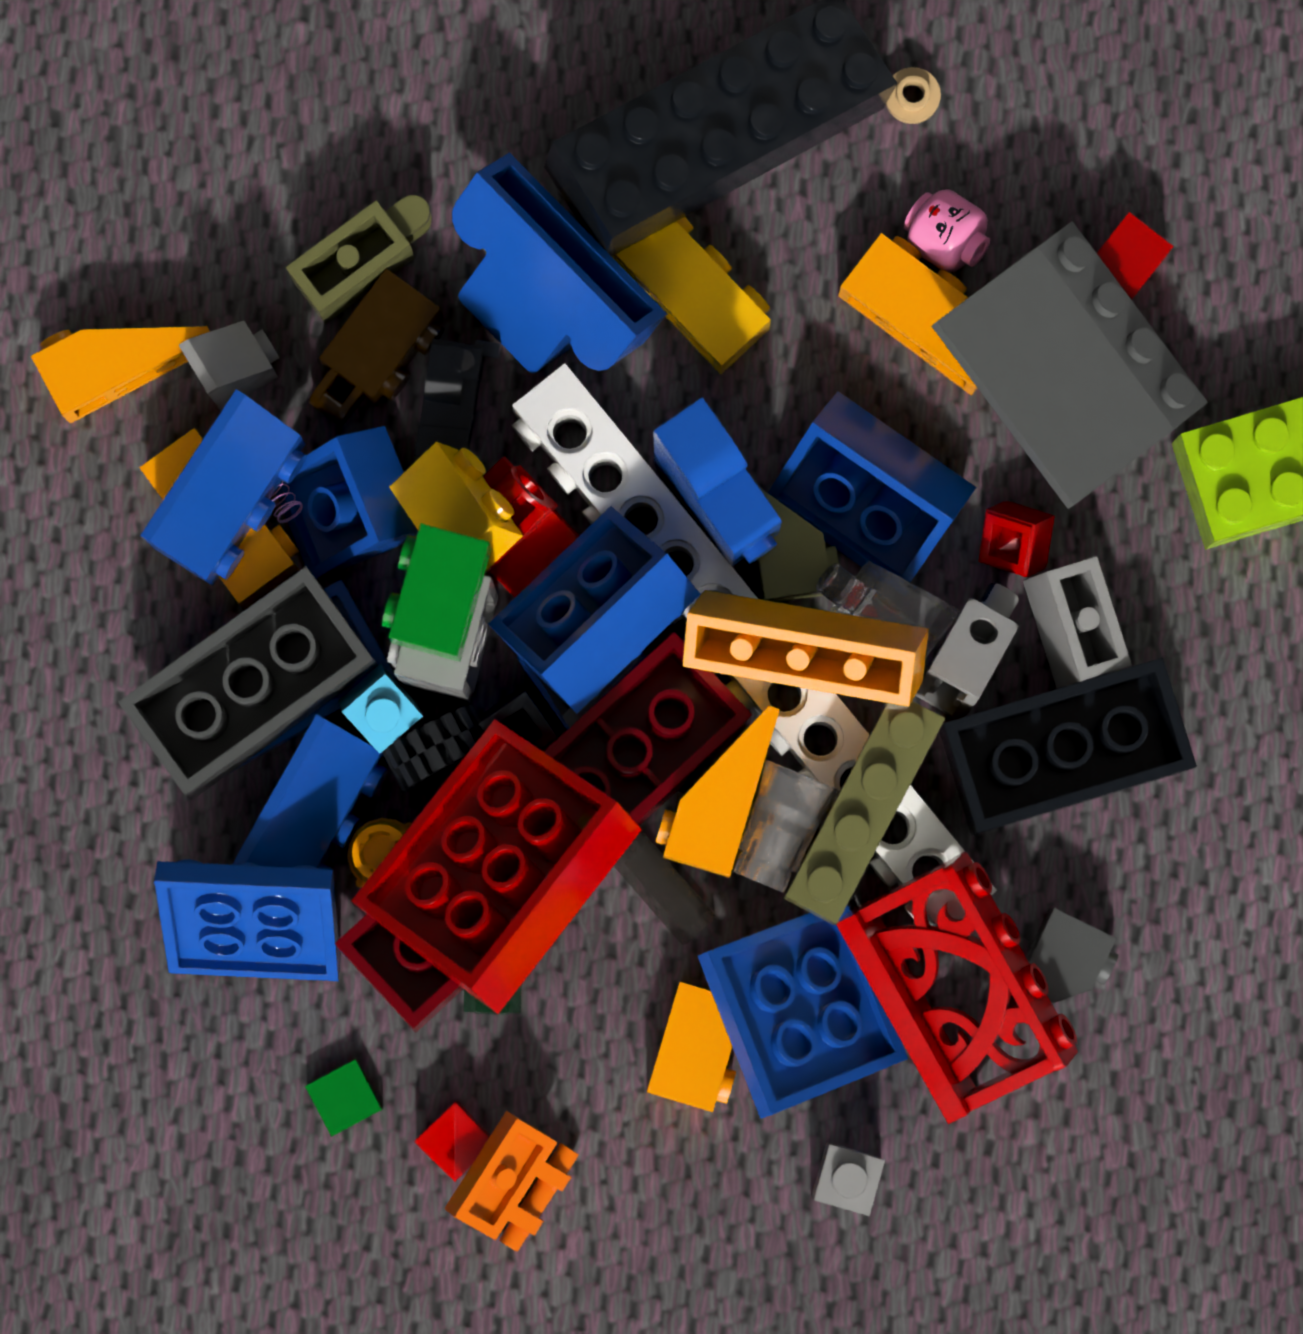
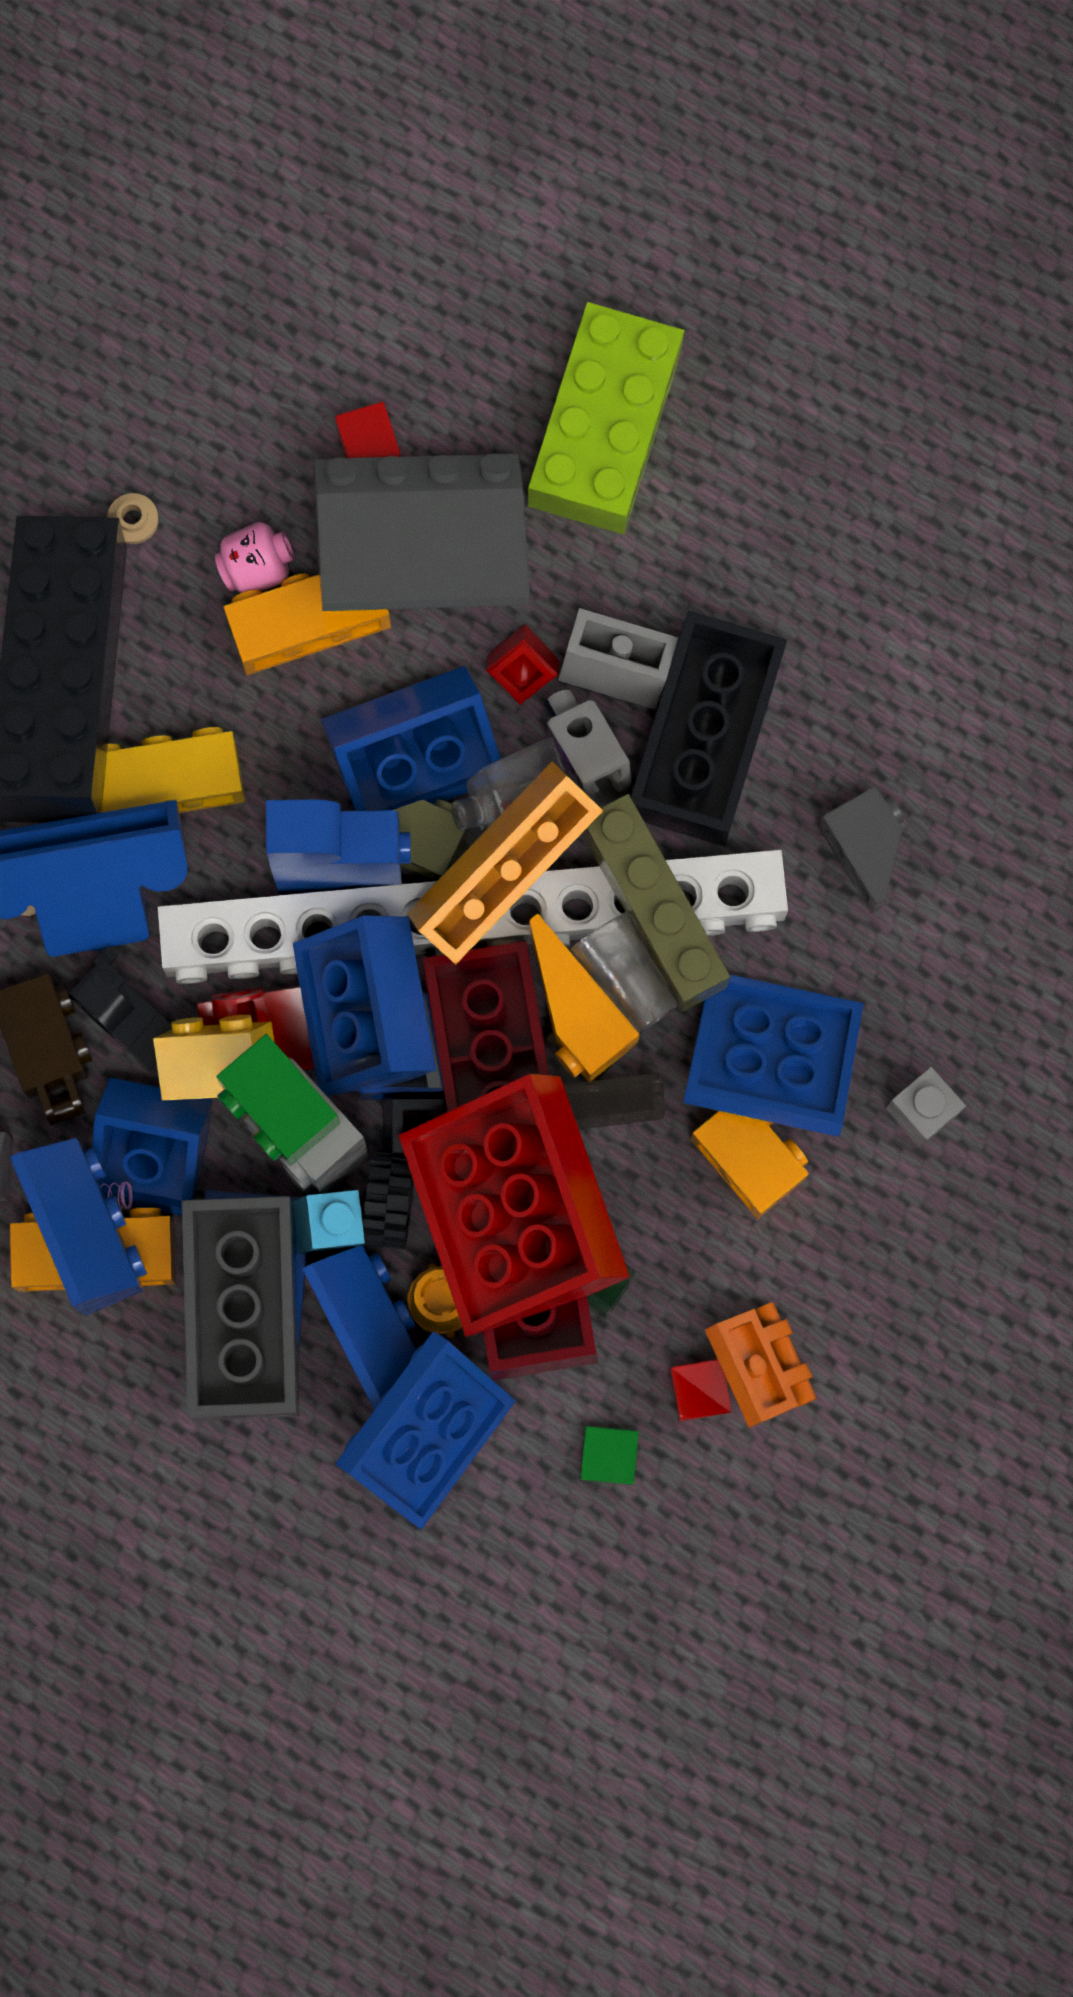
camera: 60 degrees left, 5 degrees down
red fence [836,852,1078,1124] -> none

